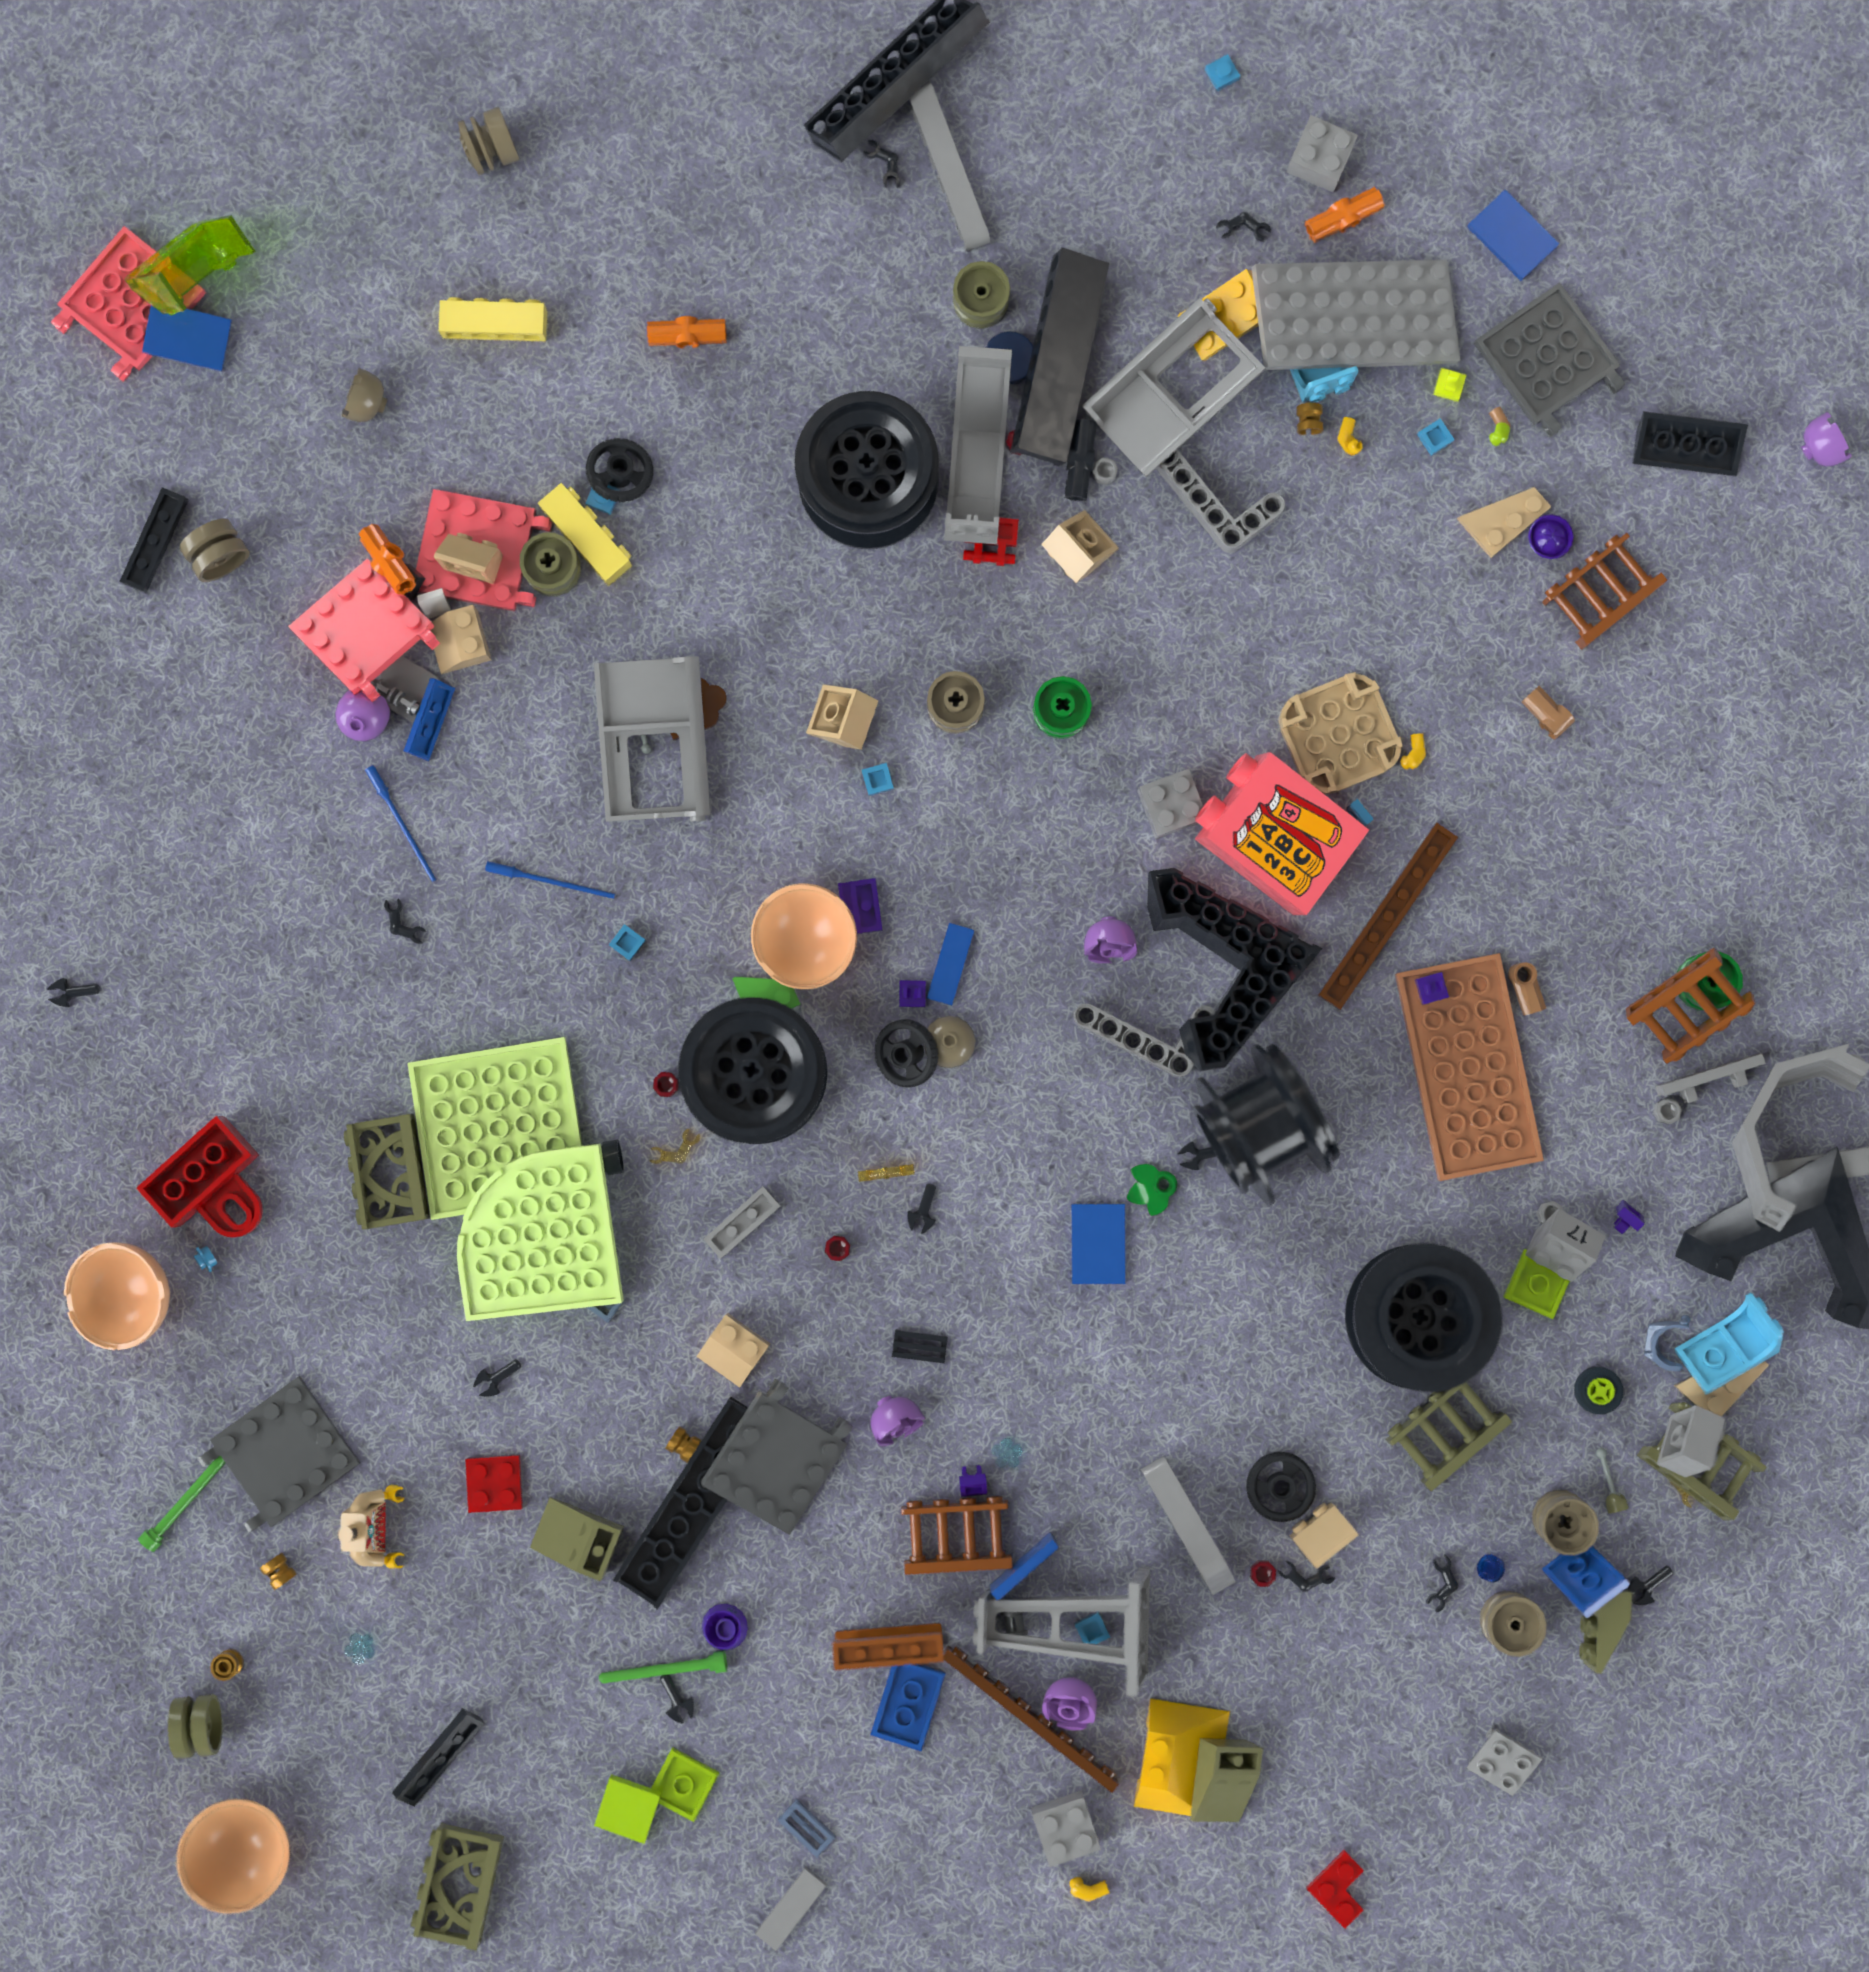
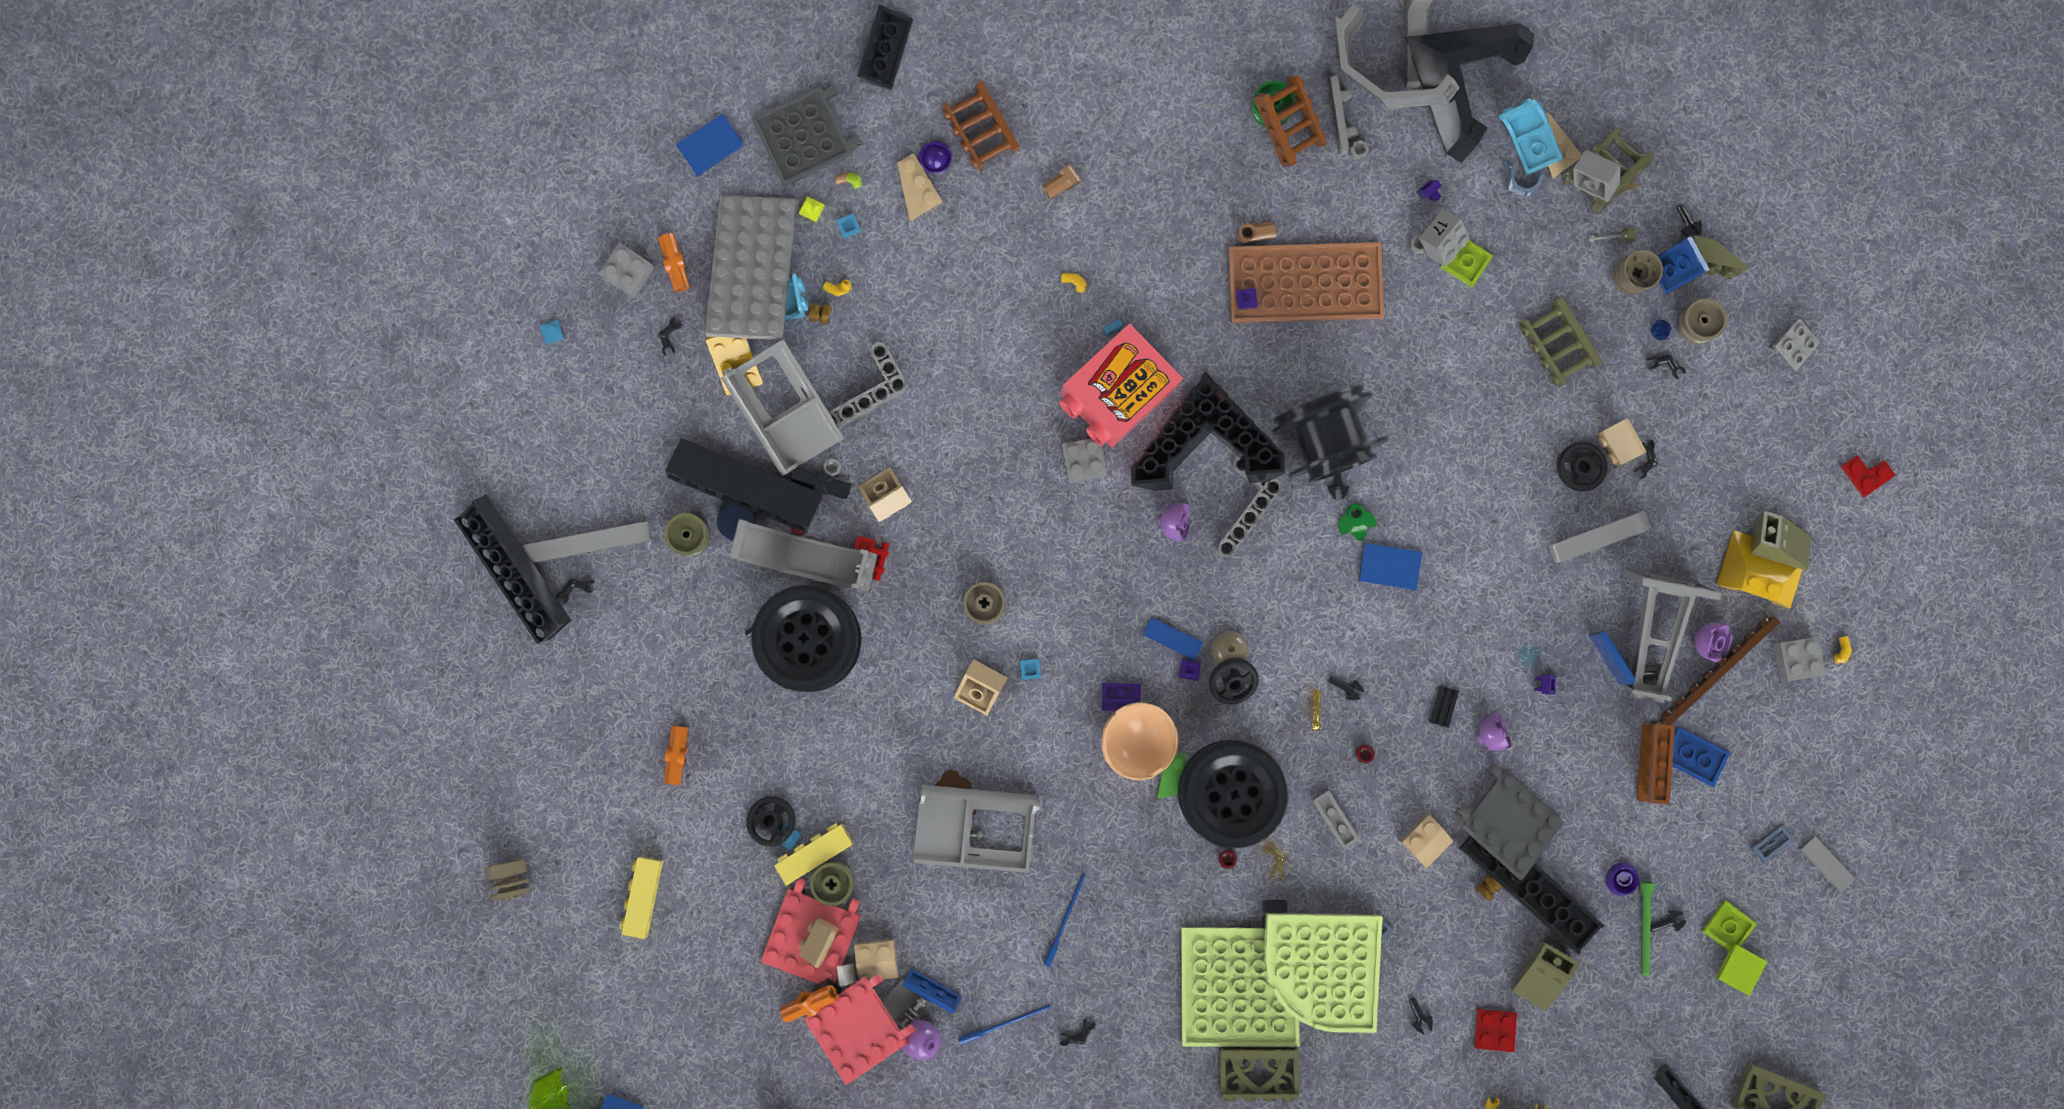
camera: 75 degrees left, 0 degrees up
dark tan cylinder [341,368,388,422] -> none
dark azure plate [609,924,646,961] -> none
dark orange fence [901,1496,1012,1575] -> none
green wheel [1033,676,1092,739] -> none
dark azure plate [1074,1612,1110,1644] -> none
dark red tile [1250,1560,1276,1587] -> none
tan tile [1279,672,1403,795] -> none
reddish brown plate [1317,822,1458,1010] -> none
black wheel [1345,1243,1502,1392] -> none
black wheel [1574,1366,1623,1415] -> none

